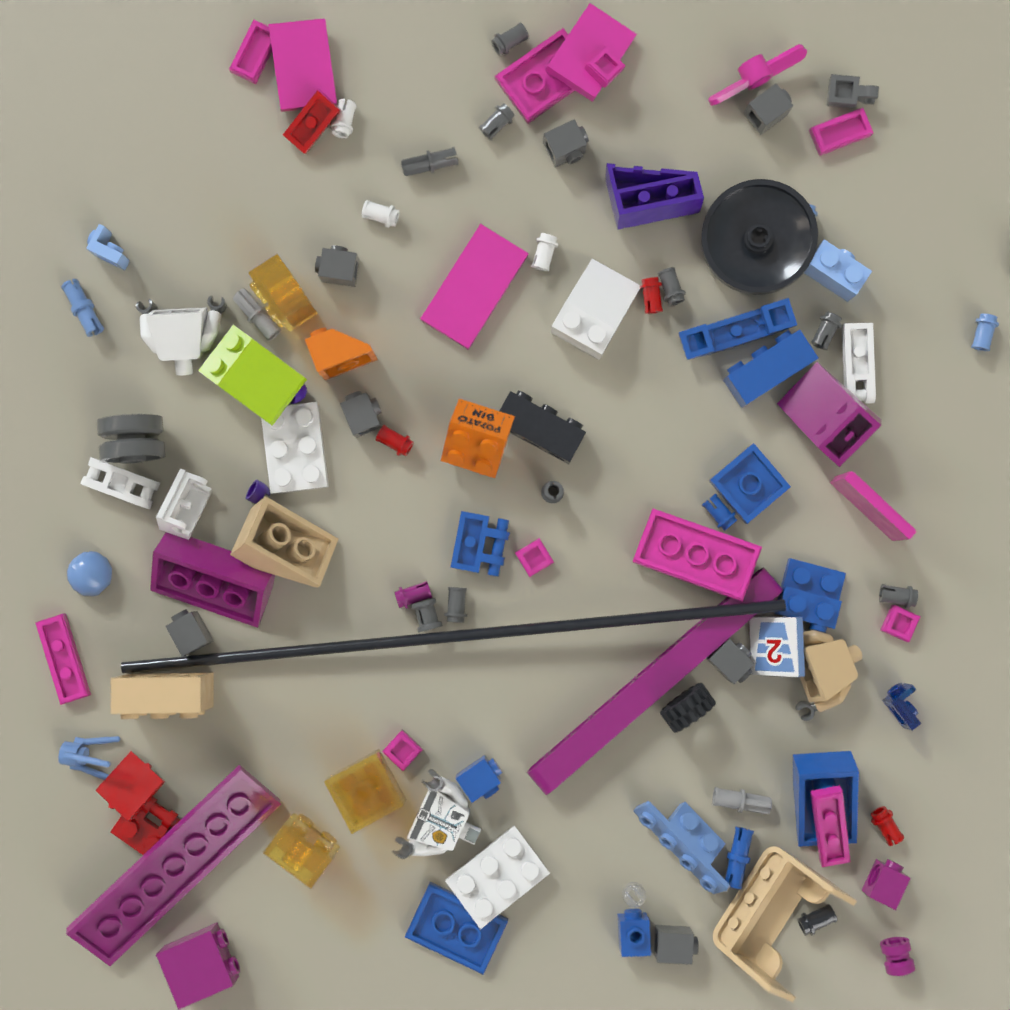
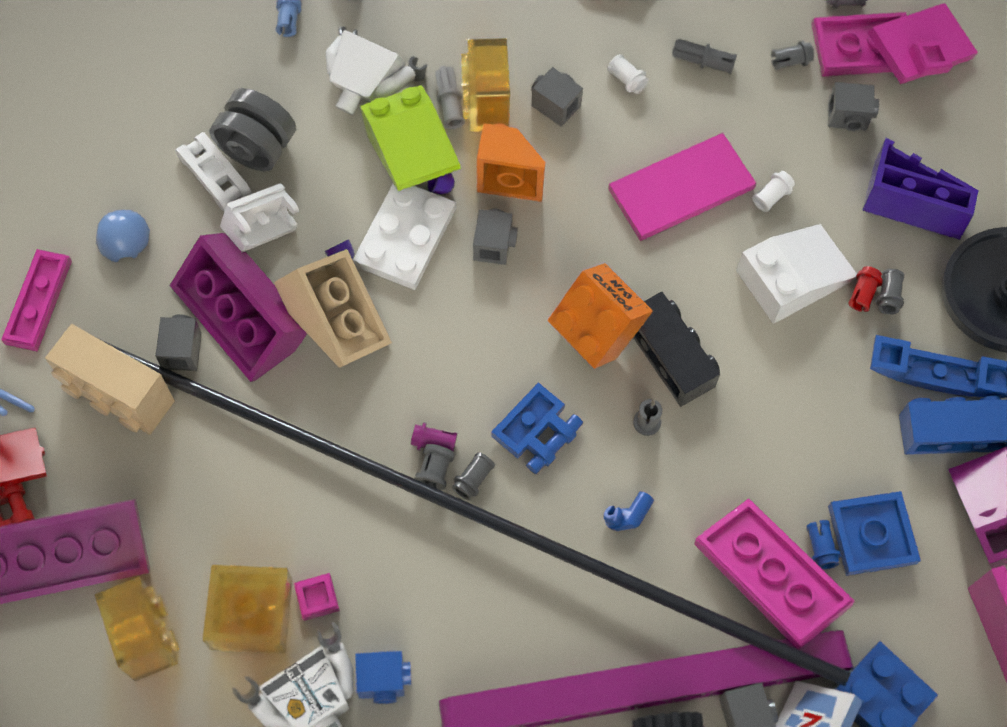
camera: 30 degrees right, 20 degrees down
red pin [375,425,414,457] -> none
dark pink tile [515,538,554,577] -> none
none -> blue arm [603,491,654,531]

